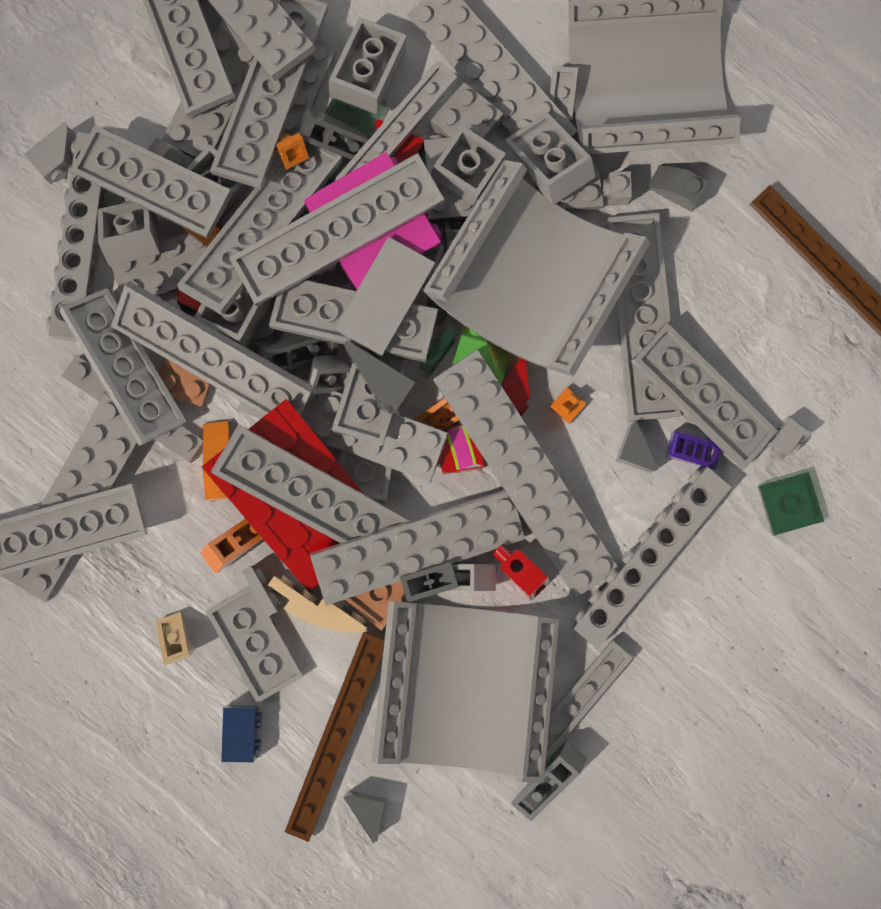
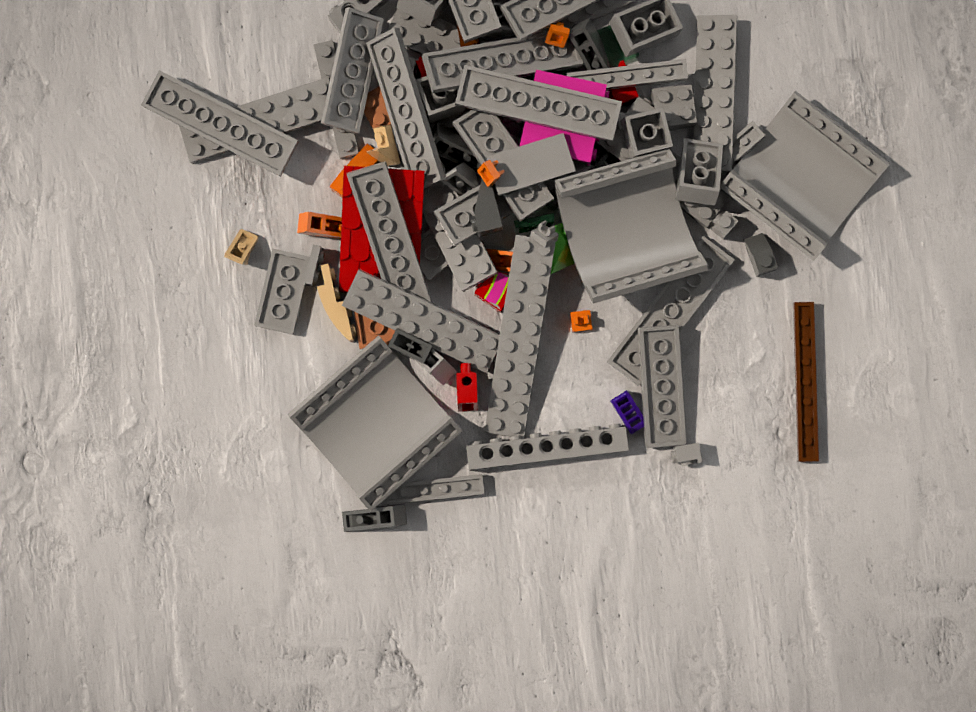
camera: 50 degrees right, 0 degrees up
dark blue brick [221,705,263,763] -> none
reddish brown plate [284,632,385,842] -> none
dark grey slope [344,791,386,843] -> none
red slope [501,358,530,417] -> none
dark grey slope [616,422,659,473] -> none
clear green tile [757,472,824,536] -> none
none -> tan slope [366,125,400,166]
none -> orange tile [477,159,505,187]
none -> light grey tile [530,220,559,248]

